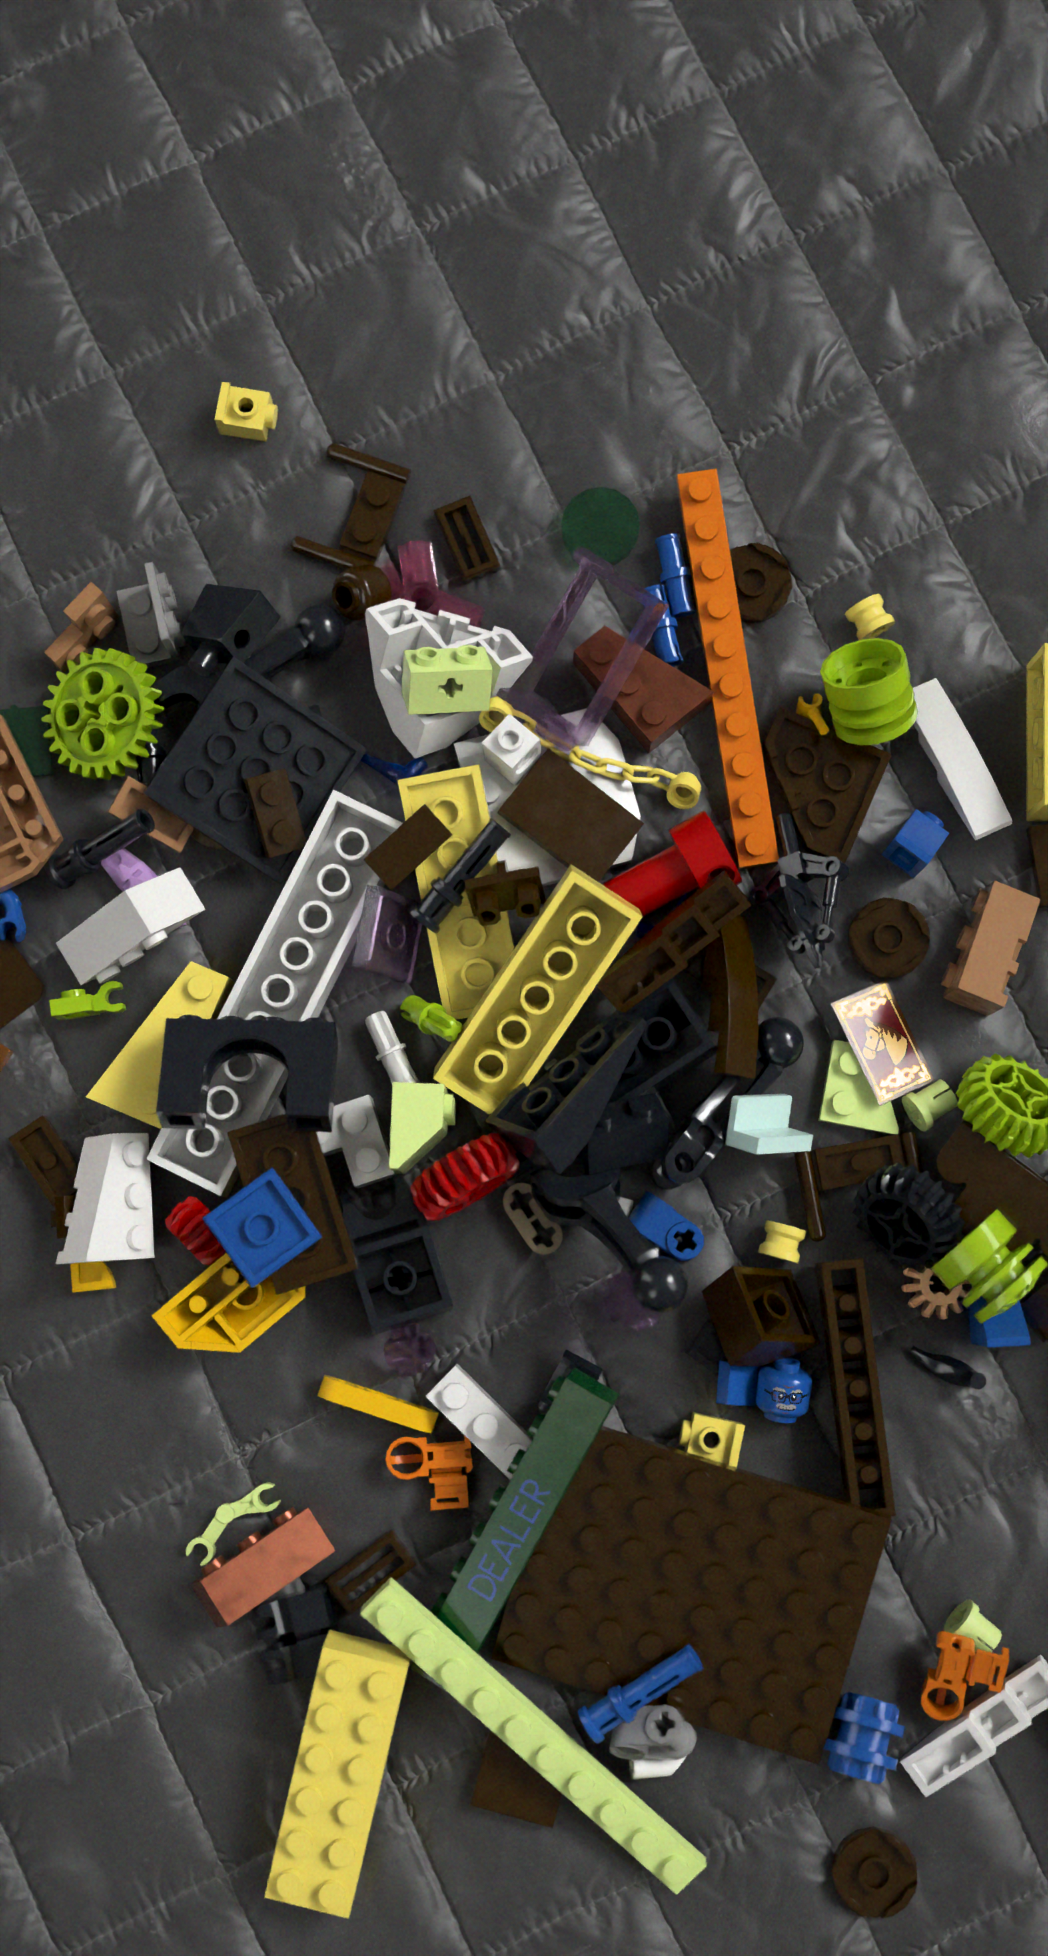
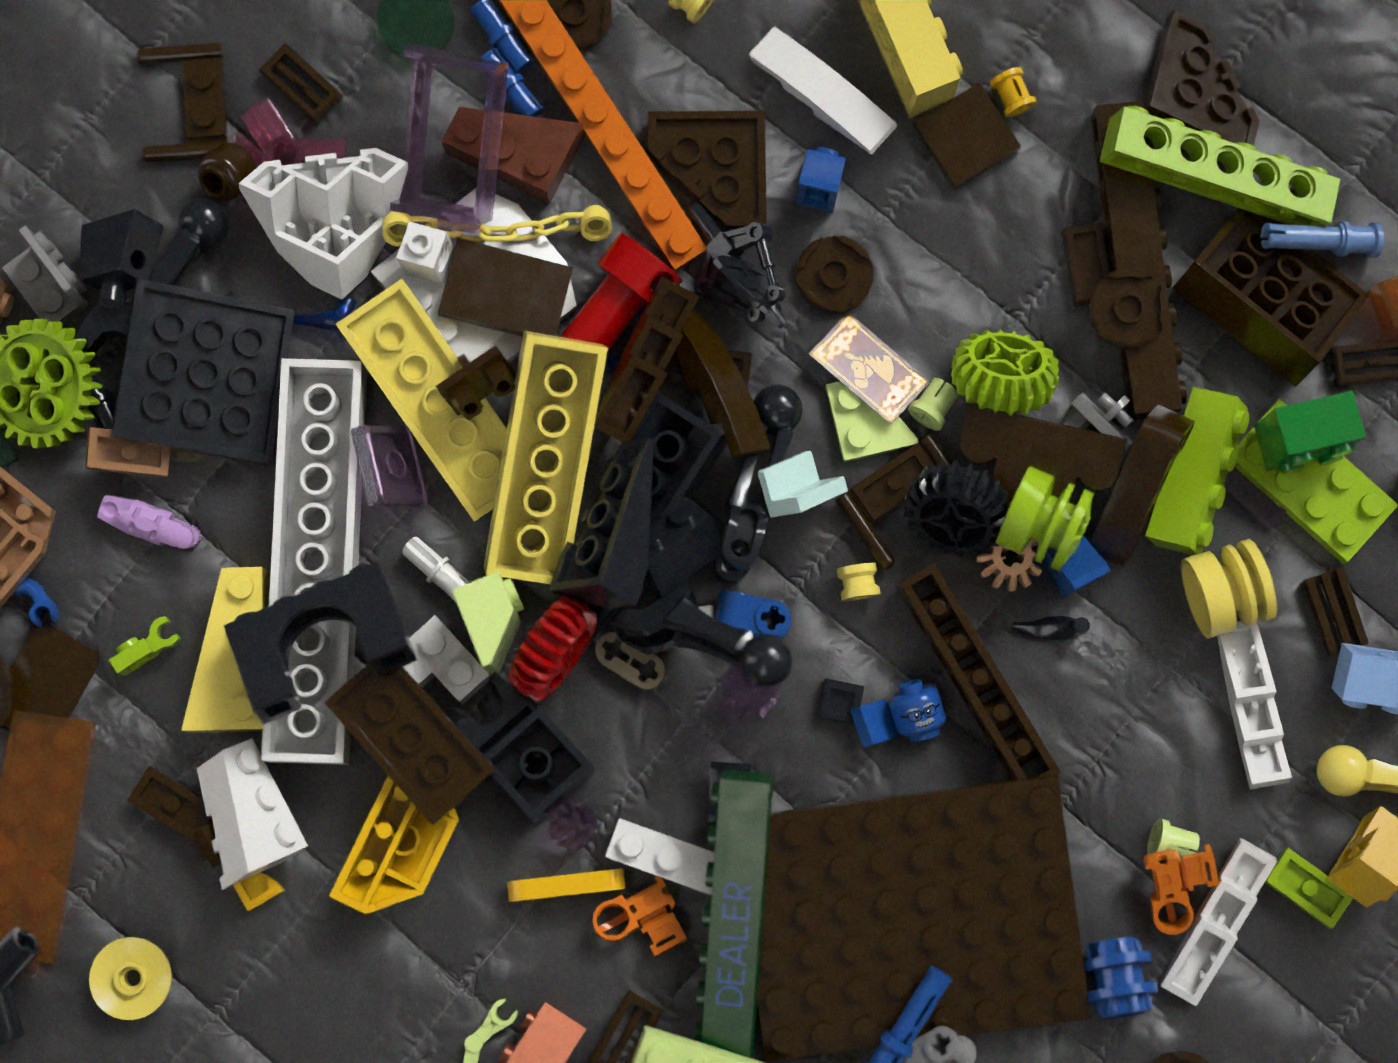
camera: 30 degrees left, 0 degrees up
black pin [45,808,155,889] -> none
white wedge [56,867,205,985] -> none
red gear [165,1196,226,1266] -> none
blue tile [202,1168,323,1288] -> none
light yellow brick [215,382,278,442] -> none
dark brown plate [243,768,307,858] -> none
dark brown tile [363,804,453,890] -> none
lime axle [400,995,463,1042] -> none
yellowish green brick [401,645,493,715] -> none
black pin [408,818,511,934] -> none
light yellow brick [679,1412,745,1467] -> none
dark brown slope [701,1266,821,1366] -> none
yellow hand [796,693,829,735] -> none
lime wheel [820,638,918,745] -> none
medium nougat wedge [941,880,1040,1016] -> none

